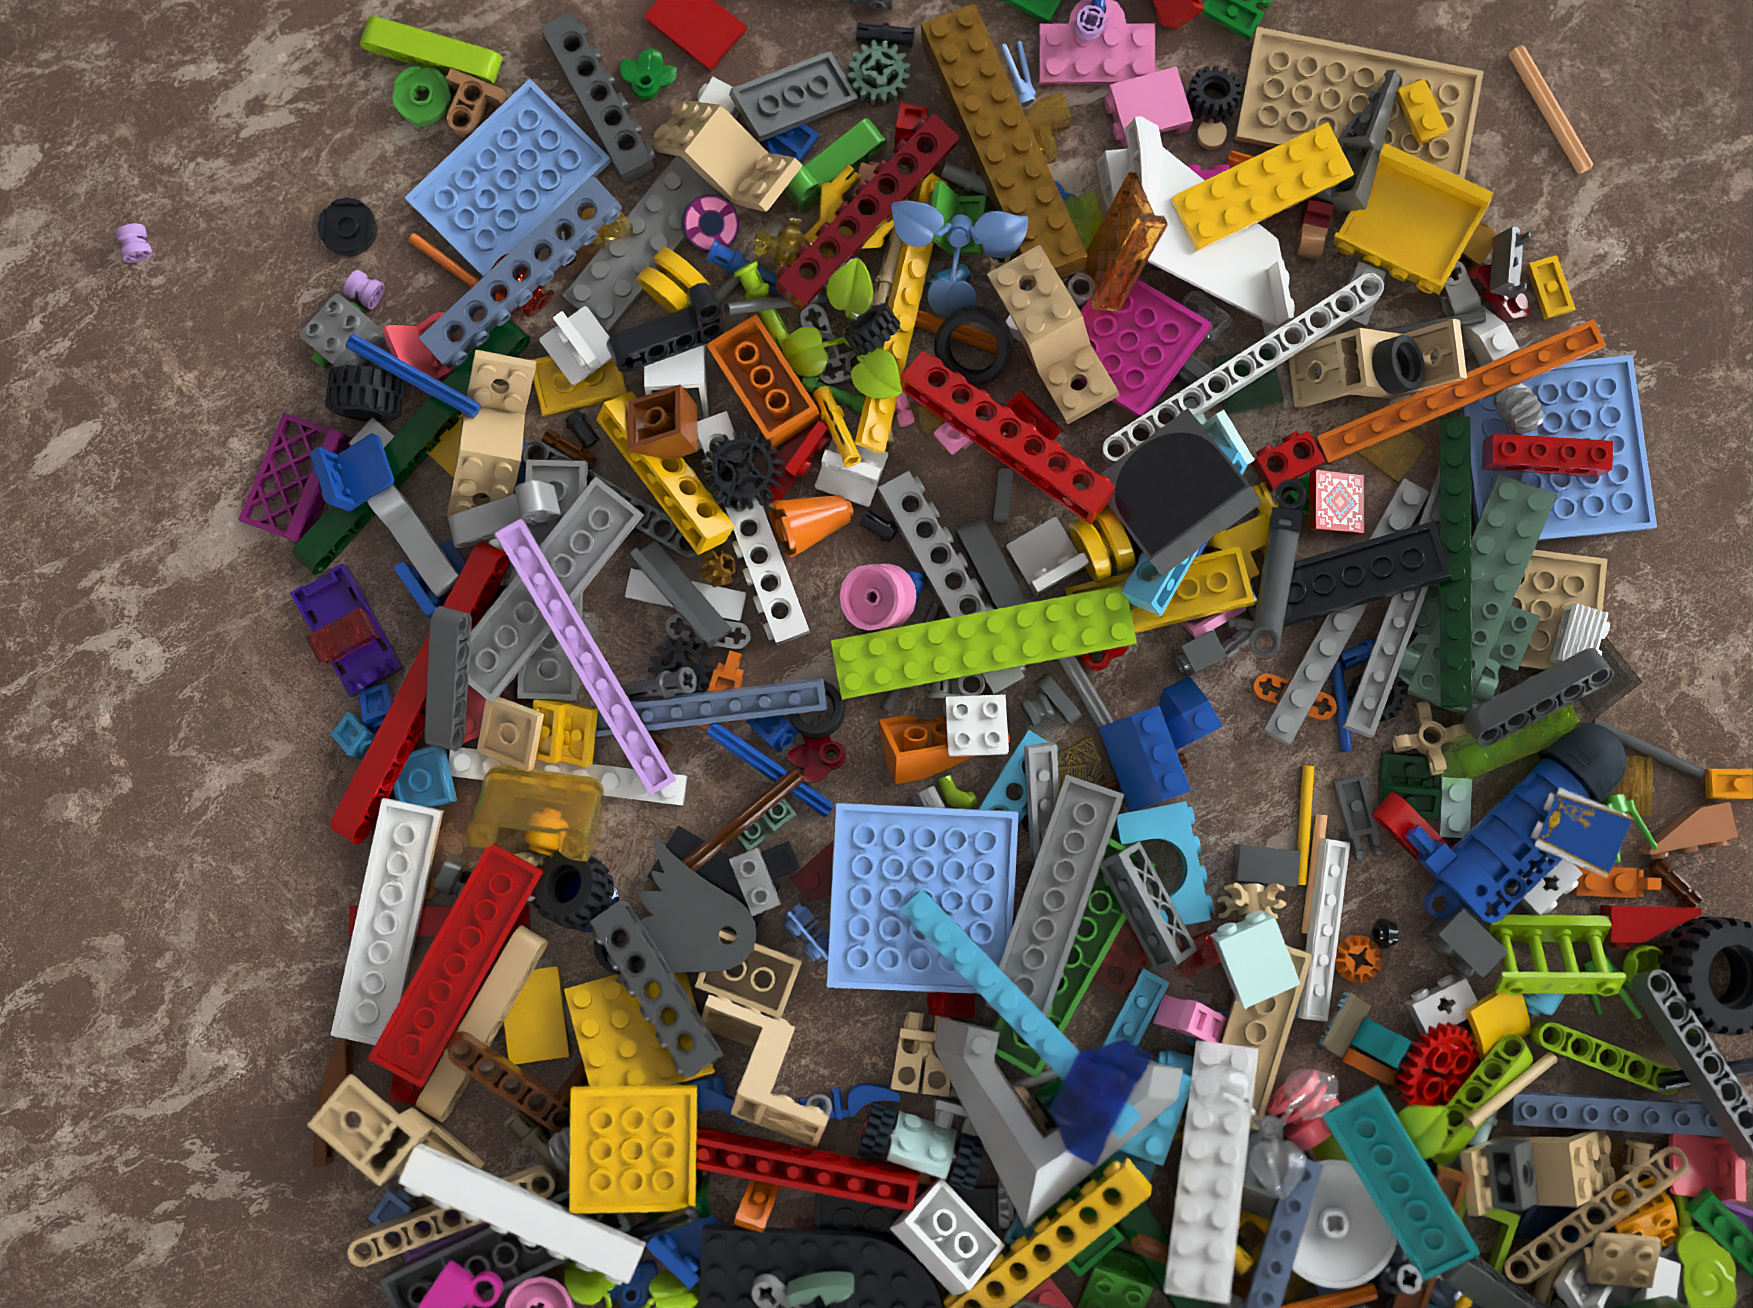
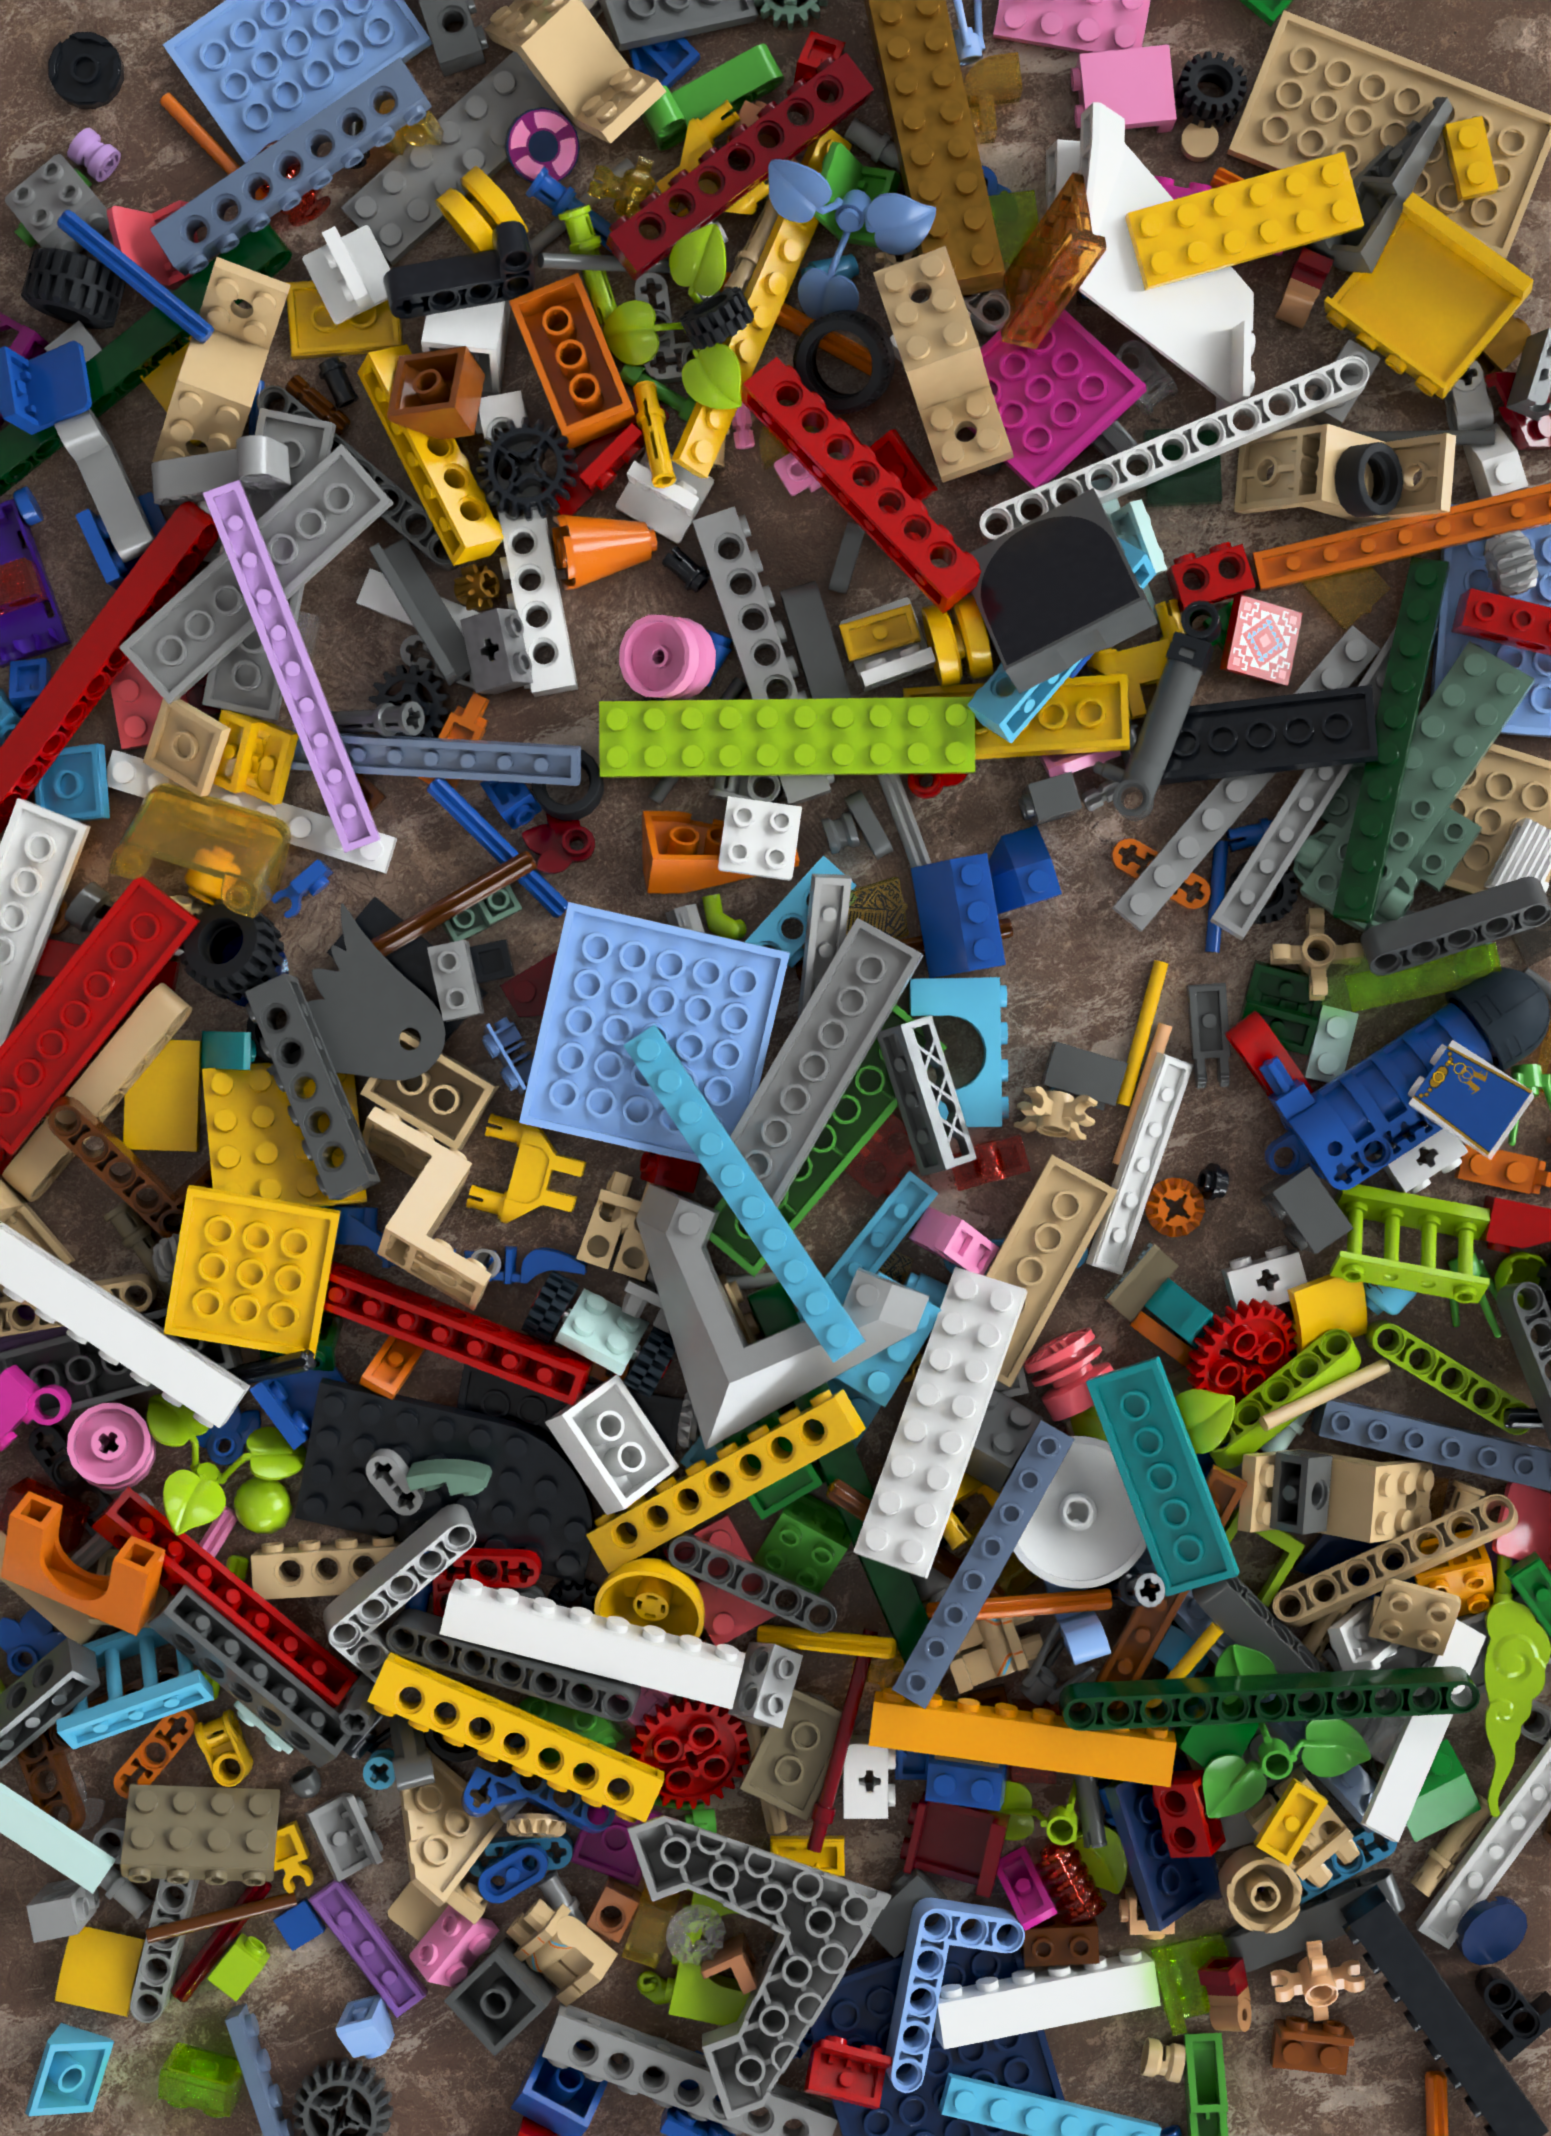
camera: 10 degrees right, 5 degrees up
dark grey beam [425,606,472,751] -> none
clear blue piece [1049,1040,1153,1167] -> none
clear plant [1192,1065,1338,1200] -> none
light aqua brick [1210,910,1301,1008] -> none
none -> blue tile [13,486,44,526]
none -> teal slope [201,1031,256,1070]
none -> blue plate [271,859,333,919]
none -> flat silver brick [460,608,533,694]
none -> yellow connector [466,1113,587,1223]
none -> yellow plate [839,604,921,663]

